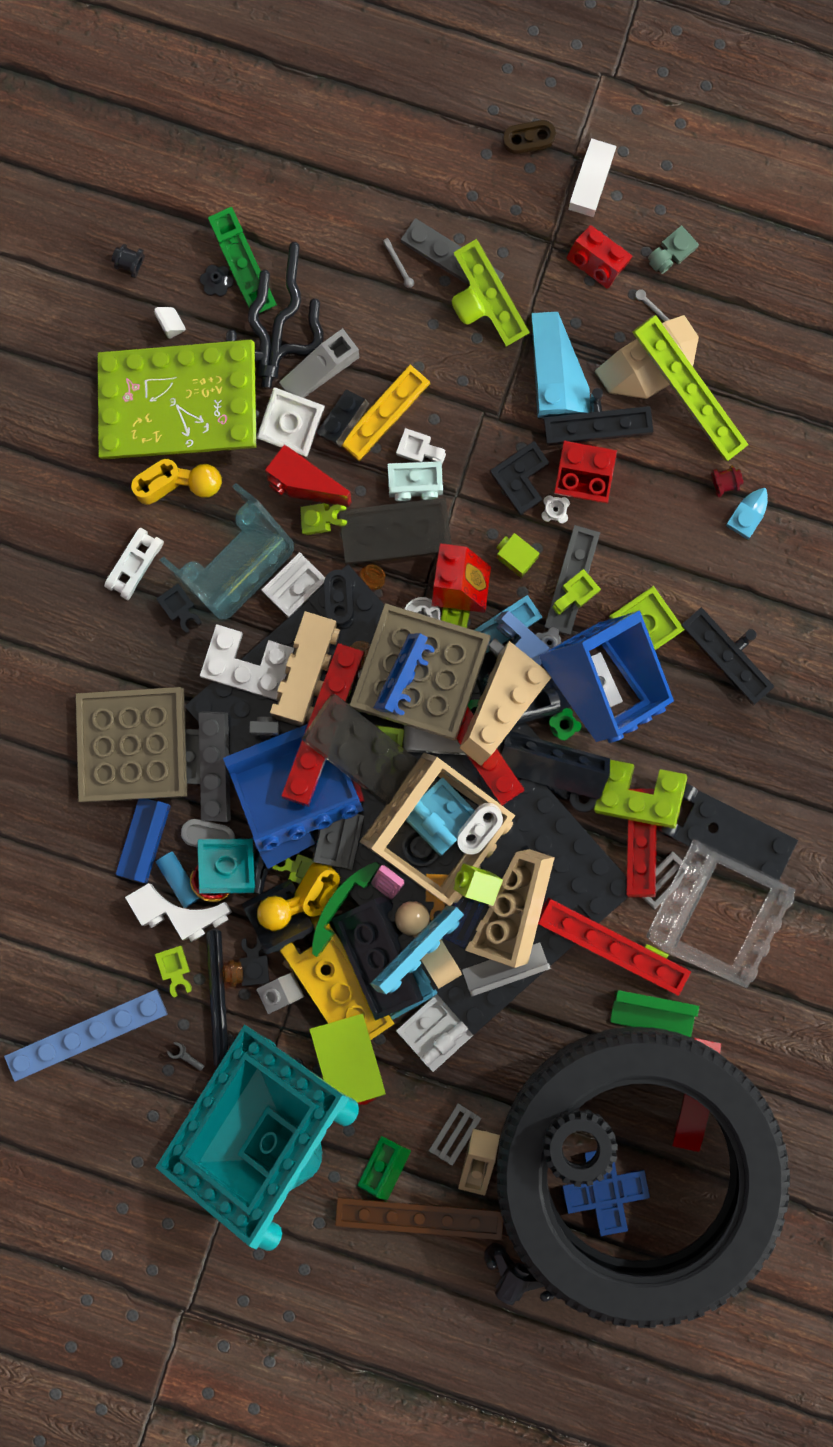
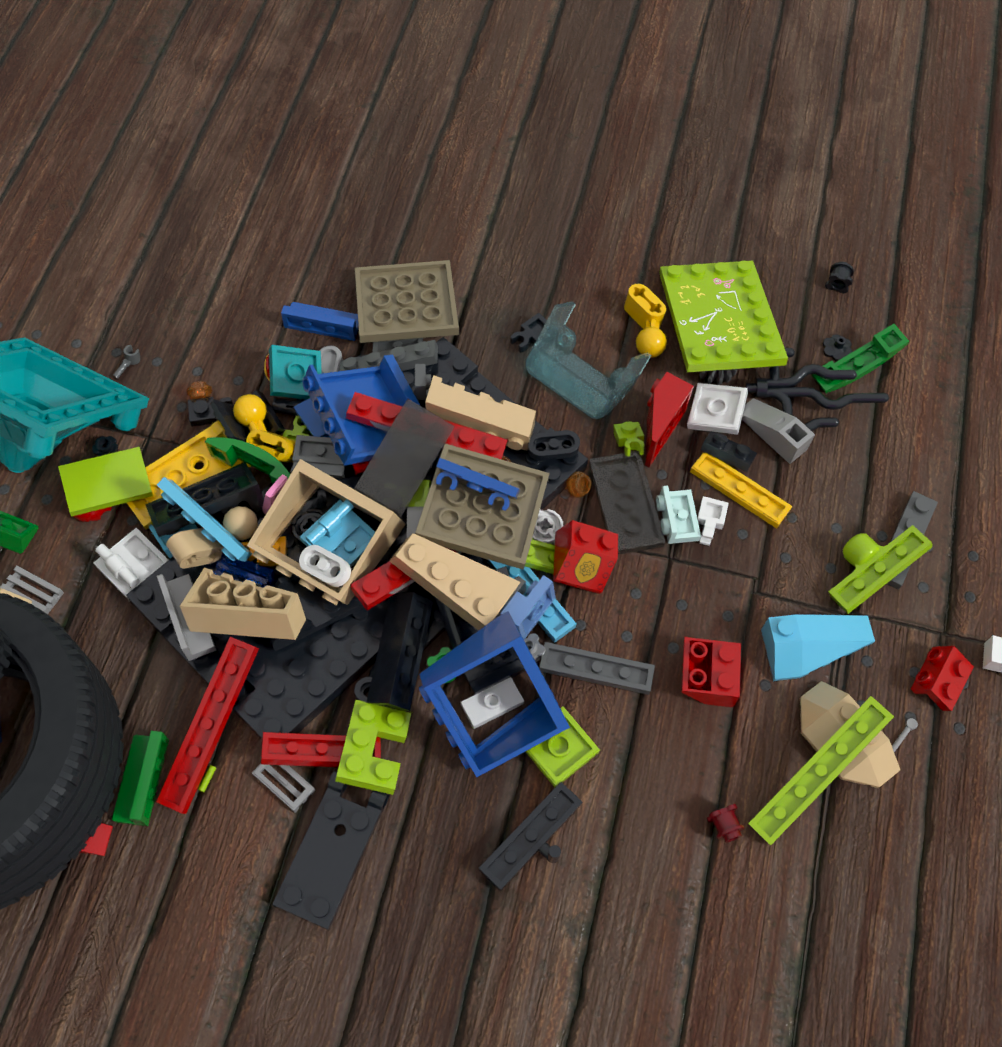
camera: 85 degrees right, 20 degrees down
medium blue plate [4,989,168,1081] -> none
white plate [104,527,164,600] -> none
white arch [125,883,232,942] -> none
white slope [154,307,186,339] -> none
lime plate [155,946,192,997] -> none
dark azure piece [156,851,201,908] -> none
white plate [200,624,295,701] -> none
black axle [206,930,228,1067] -> none
light grey brick [257,972,305,1014] -> none
white plate [261,552,325,618] -> none
light grey hinge [383,238,414,288] -> none
brick [453,863,503,906] -> none
black plate [490,441,549,516] -> none
lime brick [496,533,540,578] -> none
white plate [542,495,570,524] -> none
black plate [544,388,654,446] -> none
lime plate [552,569,601,616] -> none
clear windscreen [646,839,796,988] -> none
sand green plate [648,225,699,274] -> none
medium azure plate [726,488,767,540] -> none

